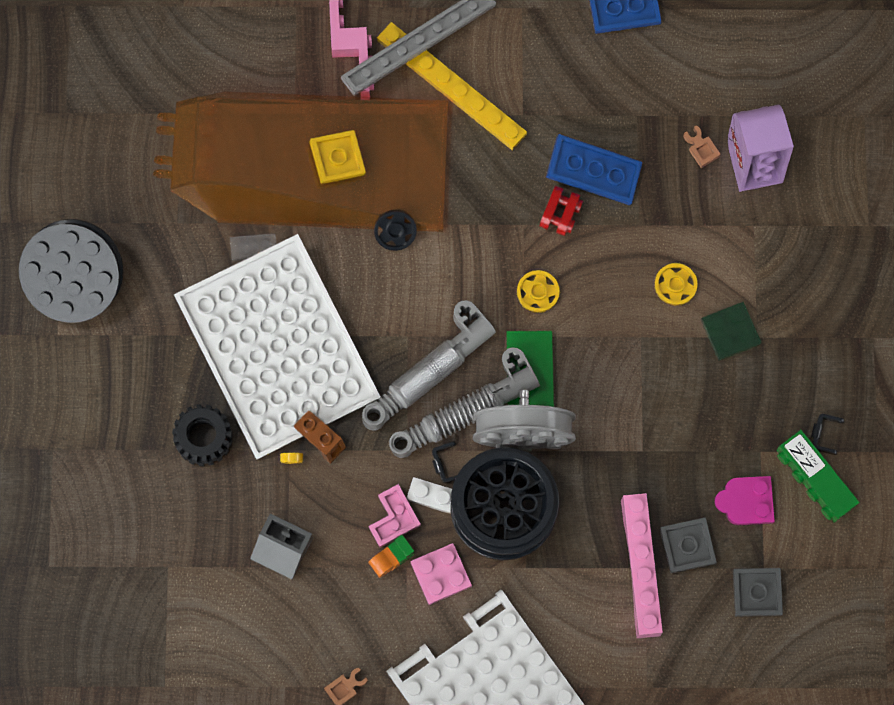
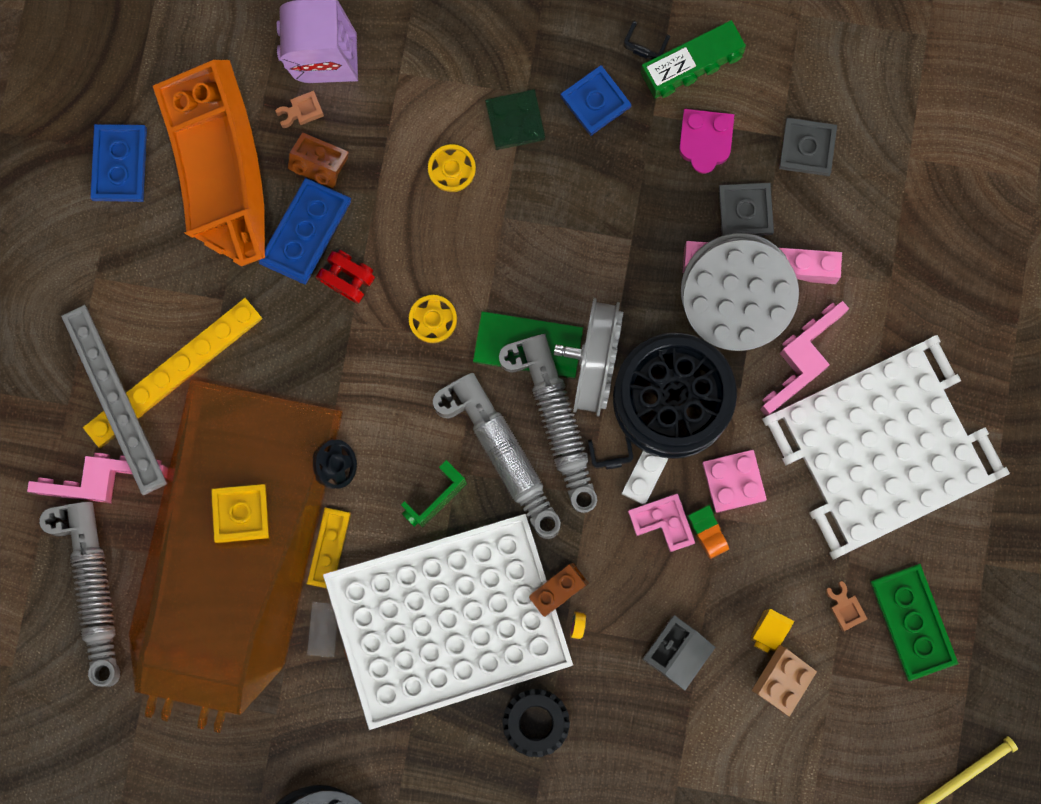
camera: 75 degrees left, 5 degrees up
none -> light grey piece [39,502,120,687]
none -> orange slope [153,60,265,266]
none -> dark orange bracket [288,132,349,188]
none -> yellow tile [307,507,351,589]
none -> green panel [401,460,467,528]
none -> blue plate [560,65,632,136]
none -> light grey wheel [681,233,799,351]
none -> yellow slope [750,609,794,653]
none -> medium nougat plate [752,645,817,717]
none -> bright pink bracket [760,301,849,416]

